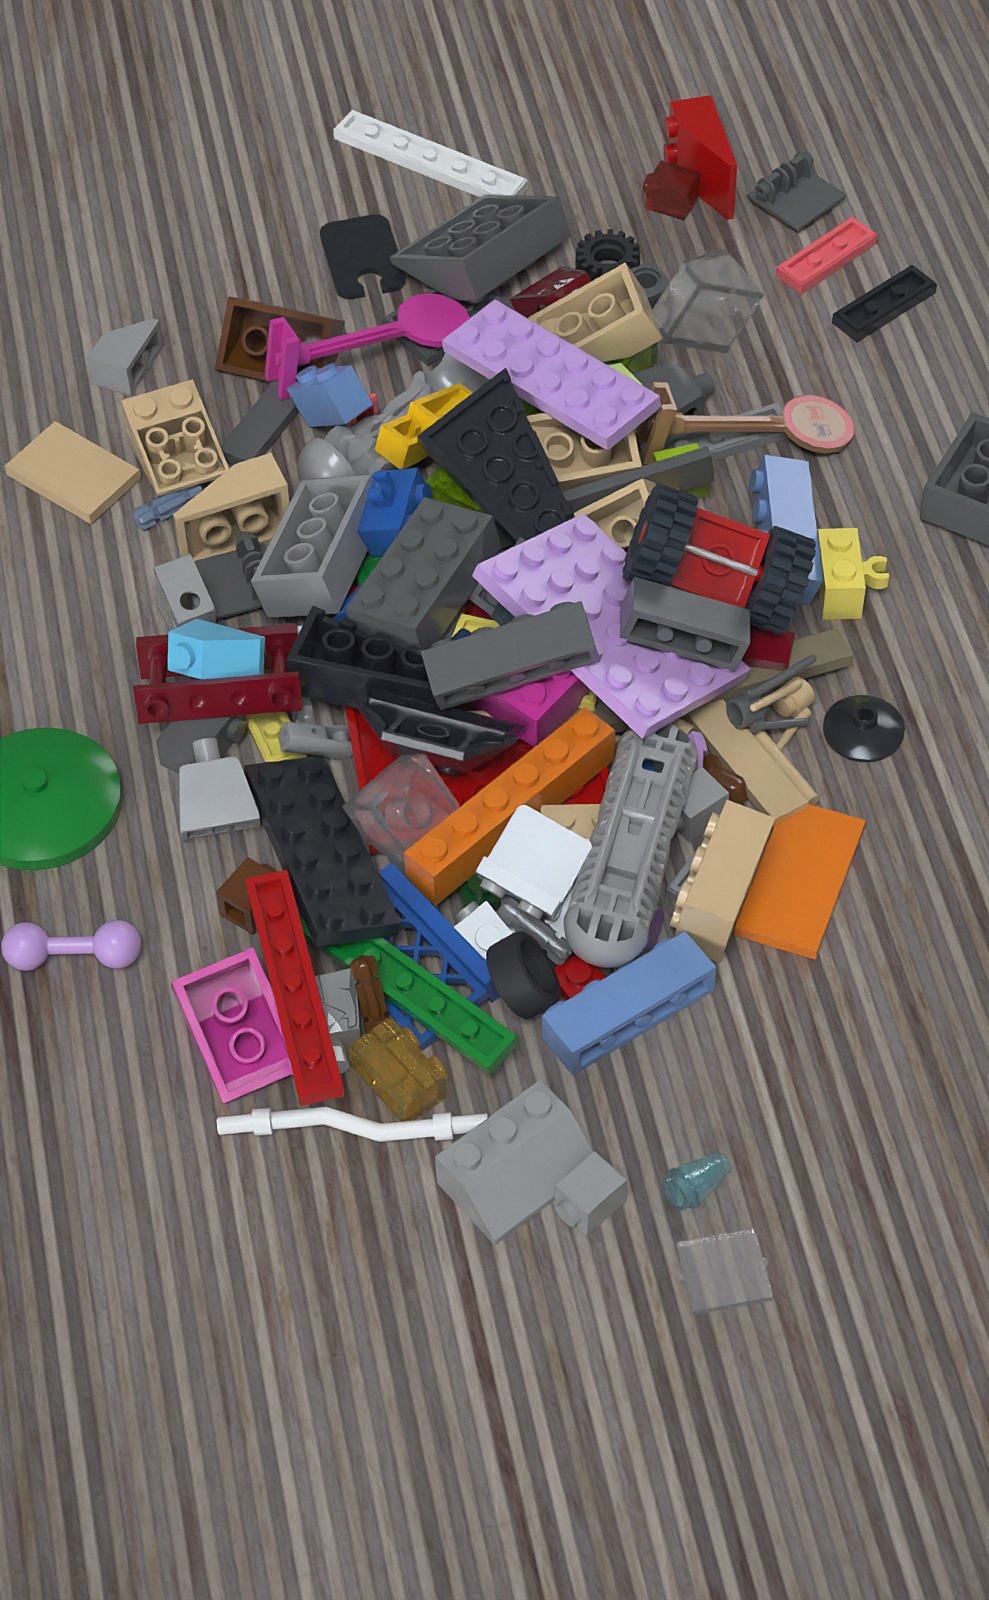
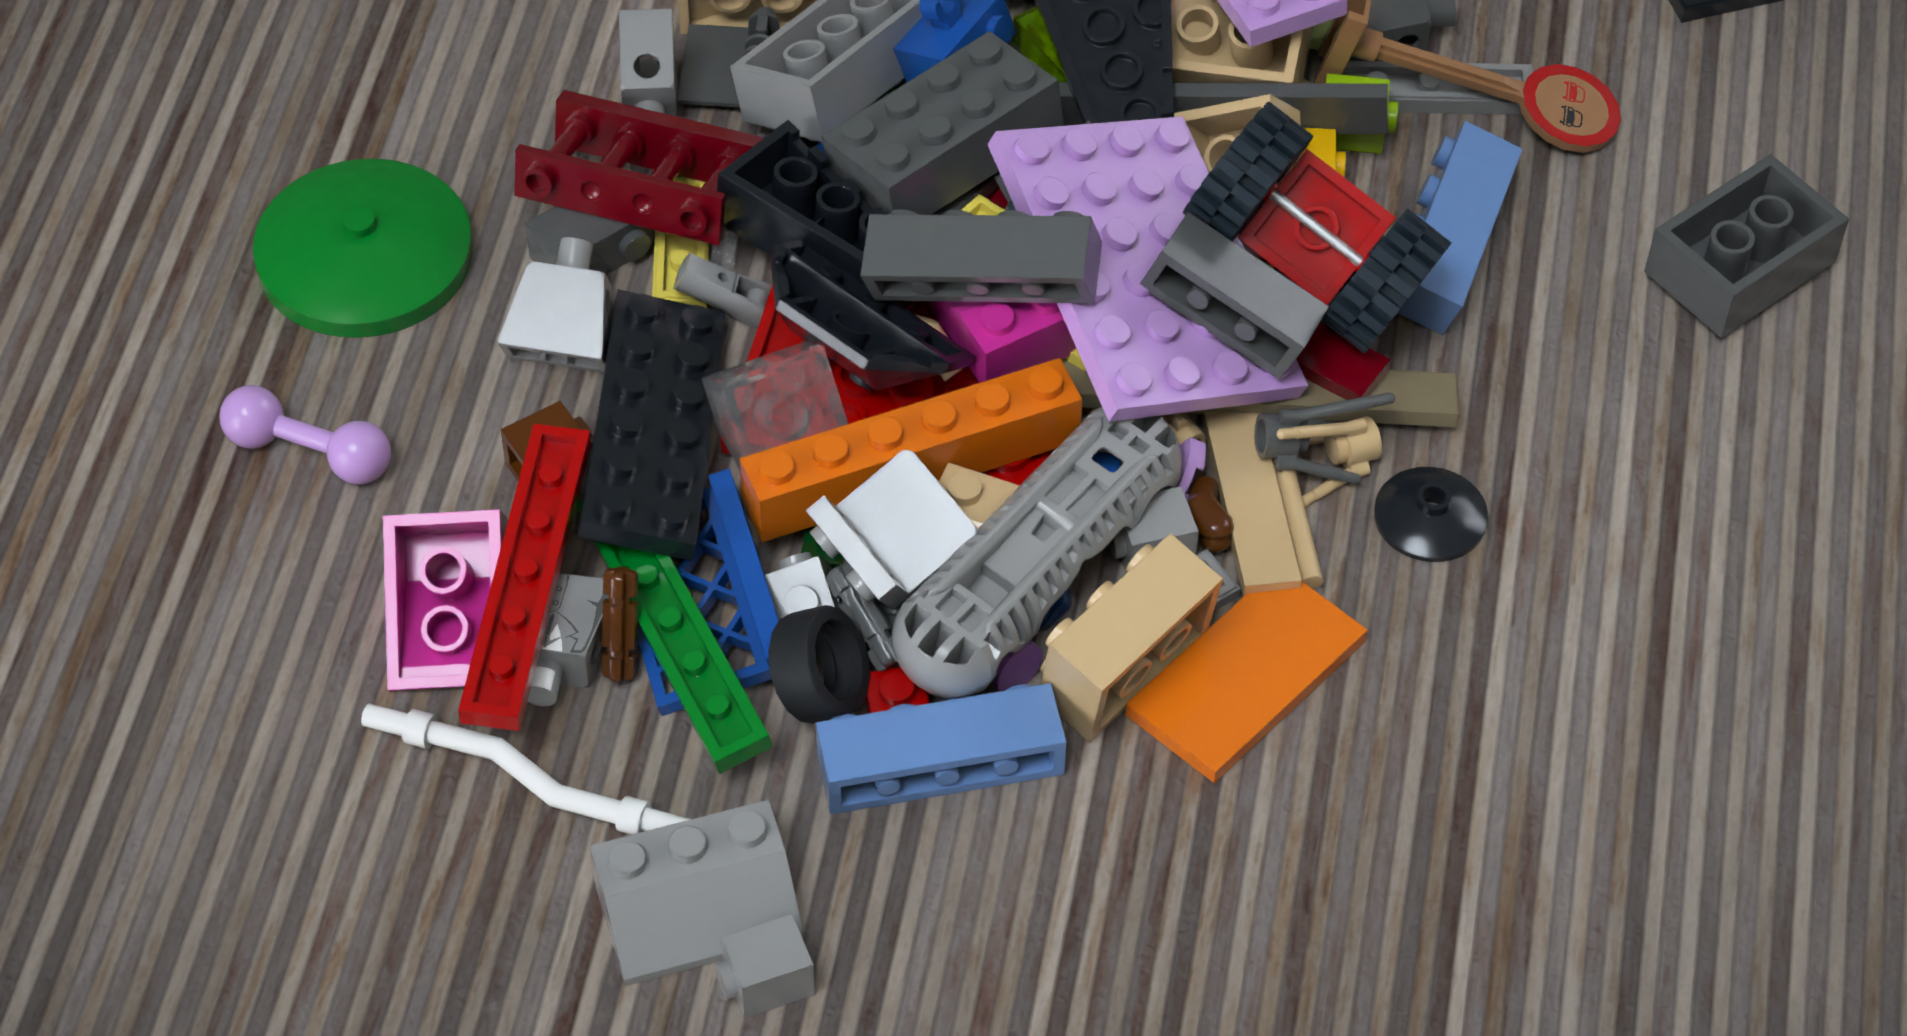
camera: 20 degrees right, 0 degrees up
medium azure slope [168,619,265,680] -> none
clear yellow brick [348,1018,447,1122] -> none
clear light blue cone [662,1151,731,1210] -> none
light yellow brick [817,528,889,620] -> none

